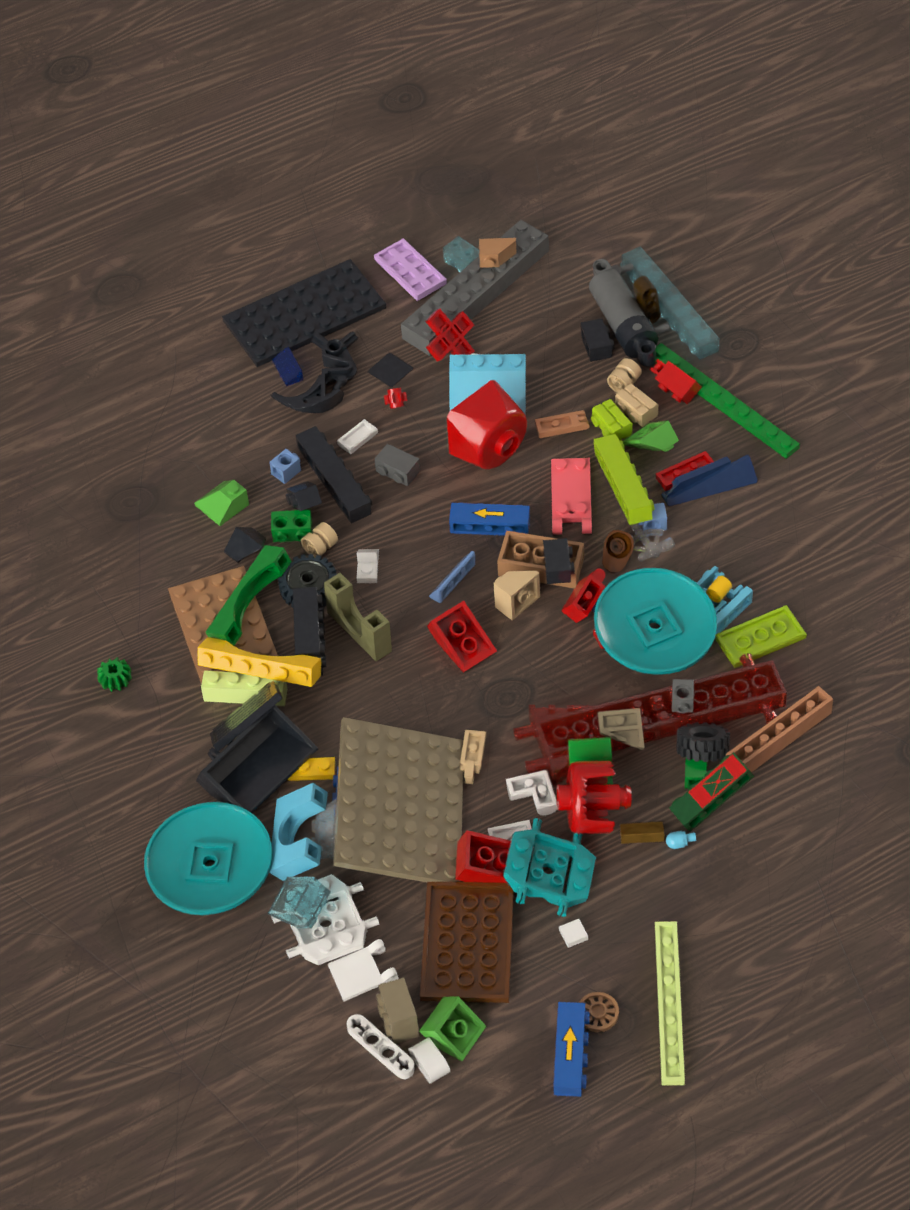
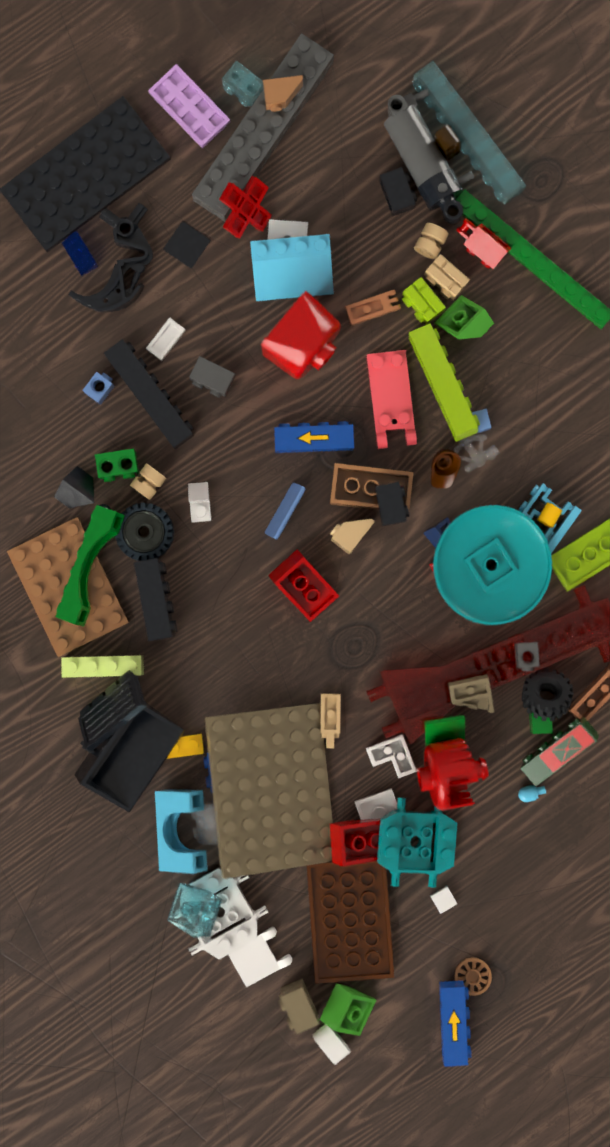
camera: 15 degrees left, 35 degrees up
teal dish [144,802,273,915] -> none
bright green slope [194,480,249,526] -> none
yellow arch [197,637,321,687] -> none
black brick [285,481,322,511] -> none
olive arch [324,573,392,661] -> none
white beam [347,1014,415,1079] -> none
red gear [384,388,408,409] -> none
red brick [561,568,606,623] -> none
pearl gold slope [620,822,664,844] -> none
yellowish green plate [655,921,685,1085] -> none
red plate [656,451,714,491] -> none
dark blue wedge [661,455,758,506] -> none

